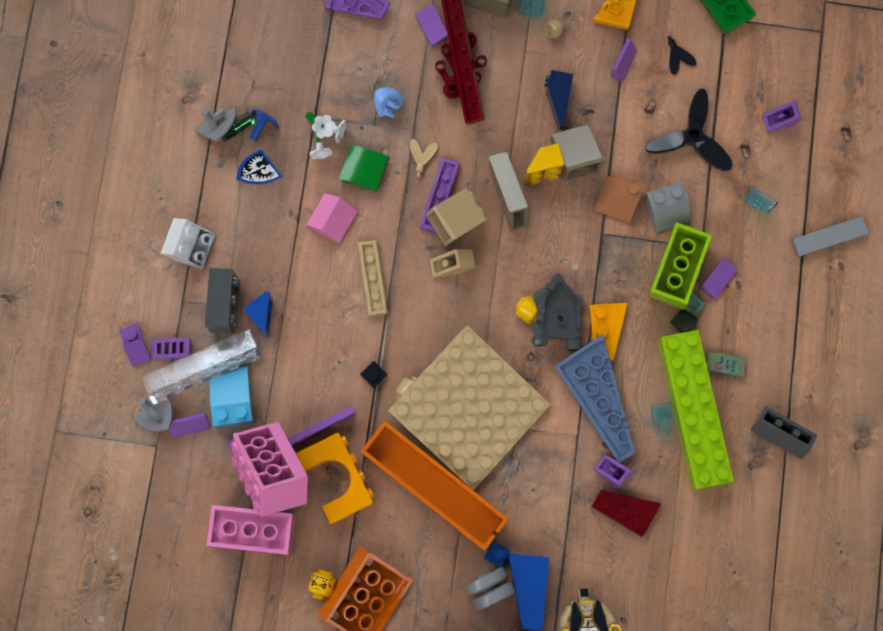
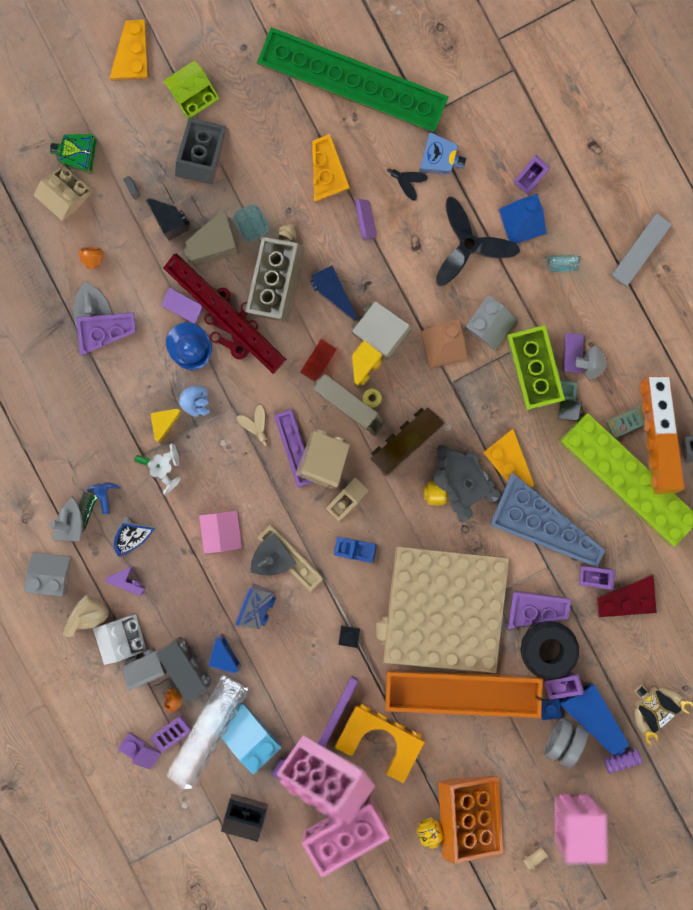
camera: 30 degrees left, 10 degrees up
light grey shield [133,392,173,431] -> none
medium lavender slope [169,413,210,438] -> none
green slope [339,145,389,192] -> none
clear light blue plate [650,402,673,438] -> none
none -> light grey slope [24,553,71,596]
none -> tan hair [63,595,108,637]
none -> medium lavender slope [105,566,146,596]
none -> light grey slope [122,648,167,691]
none -> yellow slope [150,409,182,443]
none -> orange plate [164,688,182,712]
none -> blue hat [166,322,212,370]
none -> black slope [221,794,268,842]
none -> blue slope [235,584,276,629]
none -> dark tan slope [245,237,305,323]
none -> dark grey shield [250,533,296,575]
none -> clear red slope [300,339,338,382]
none -> blue slope [334,537,377,563]
none -> light yellow plate [363,389,382,408]
none -> dark brown slope [371,407,445,476]
none -> medium blue torso [419,133,467,175]
none -> blue slope [498,194,547,244]
none -> medium lavender wing [508,590,571,629]
none -> black tyre [520,621,579,680]
none -> medium lavender slope [544,672,584,700]
none -> light grey piece [575,345,607,380]
none -> orange brick [639,376,684,494]

